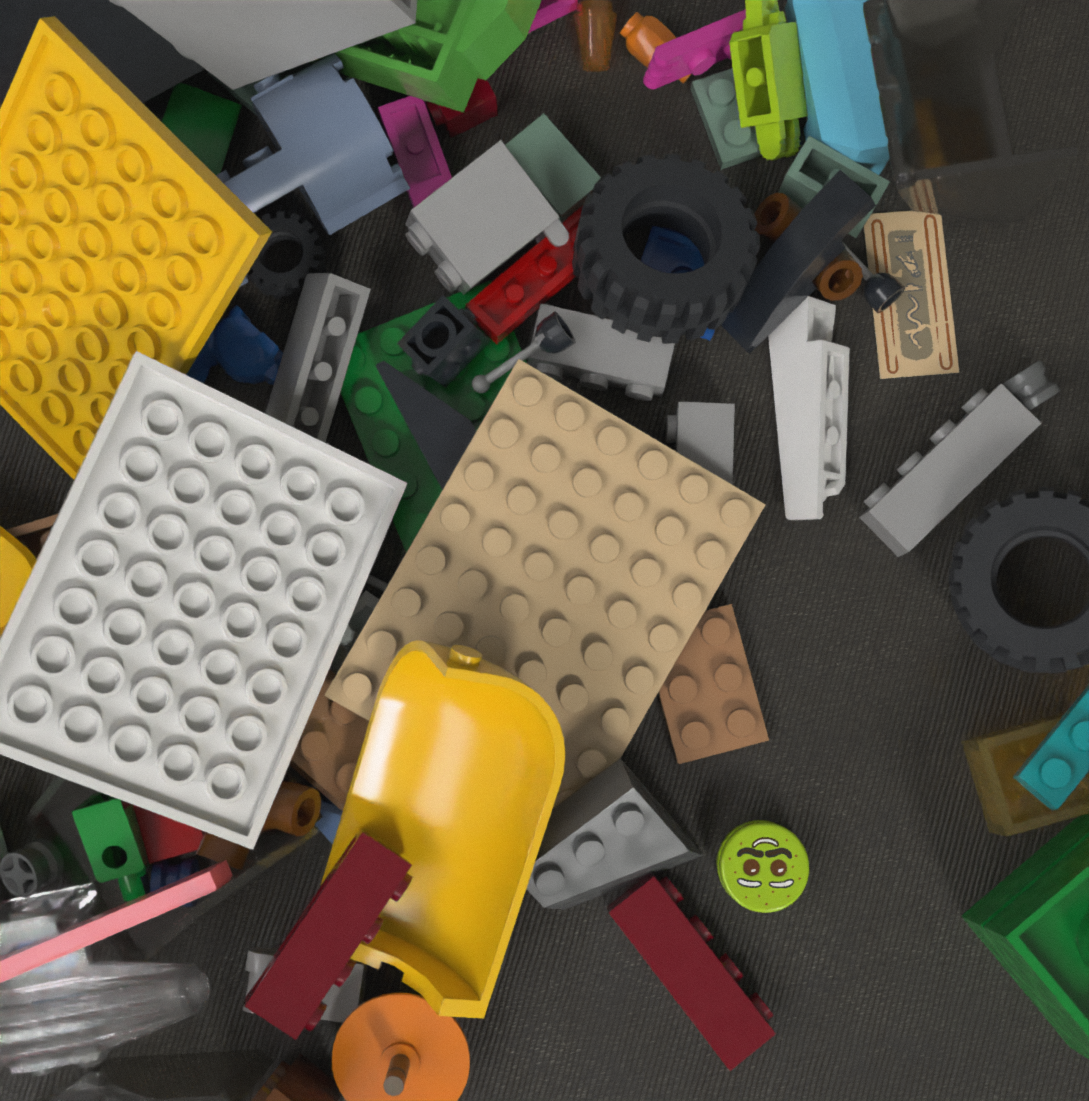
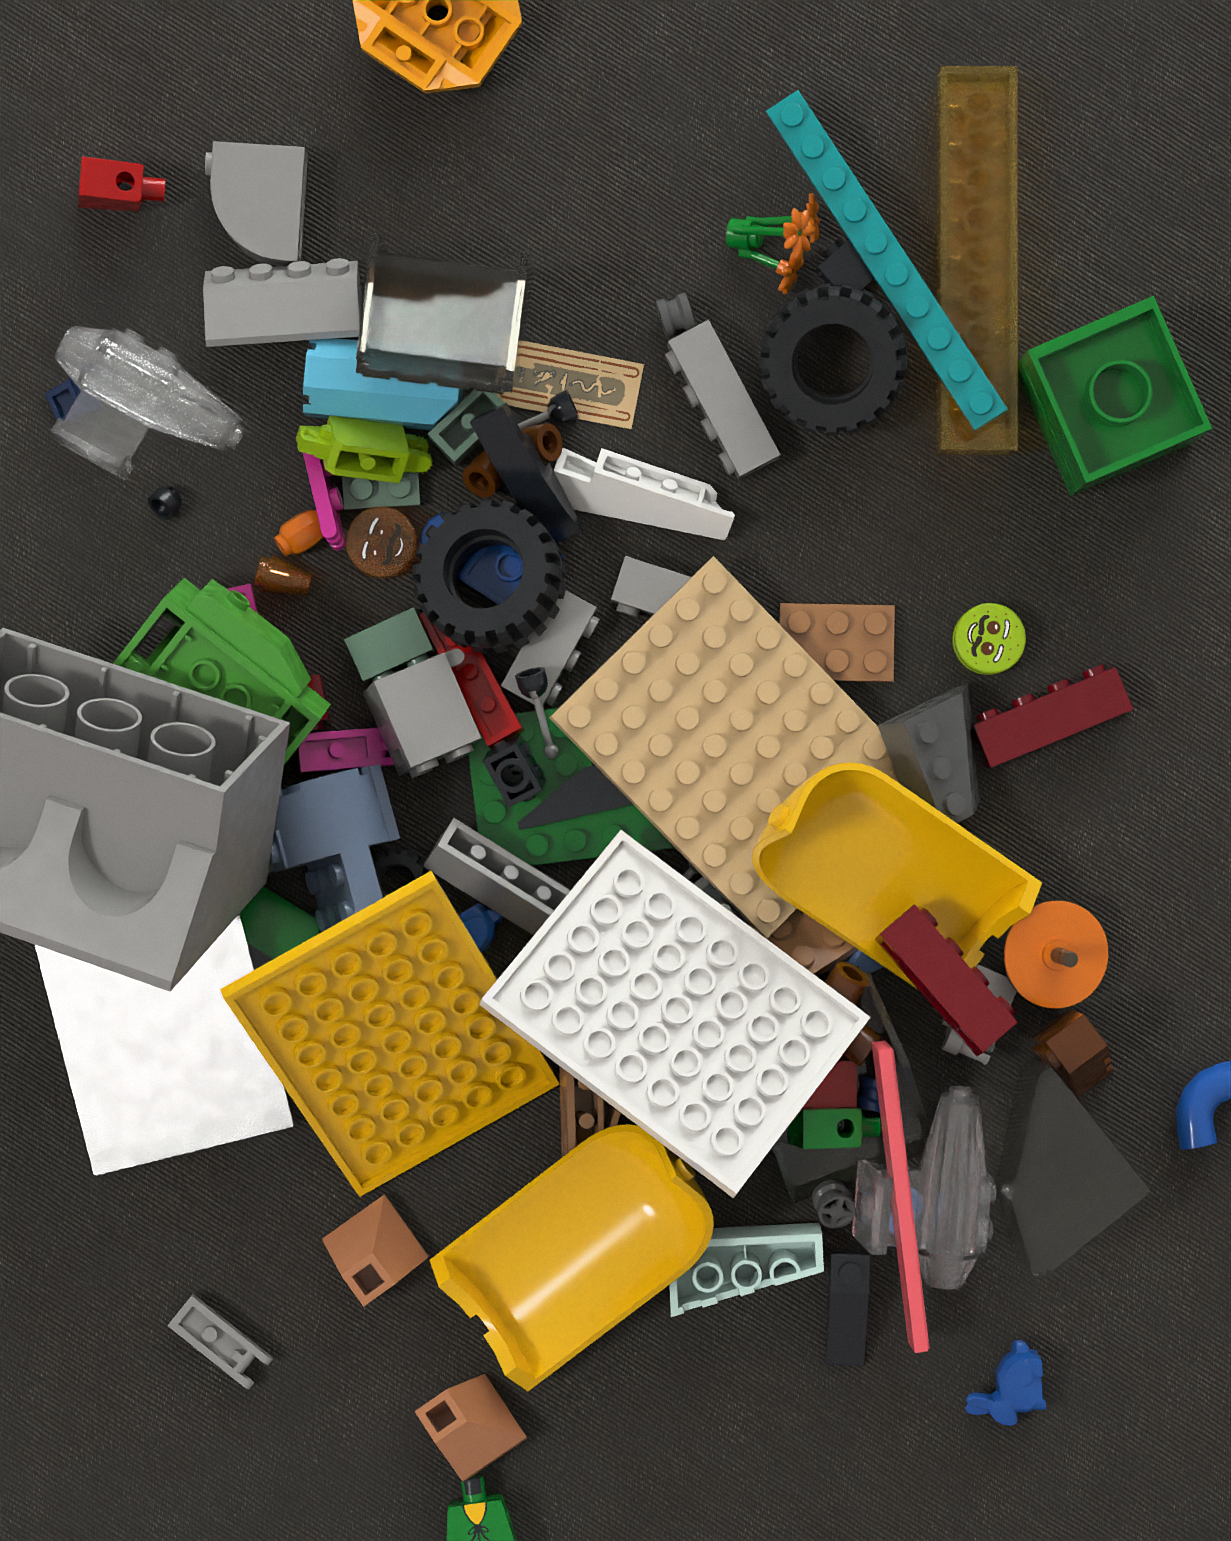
camera: 75 degrees left, 5 degrees up
none -> clear orange head [346,507,418,579]

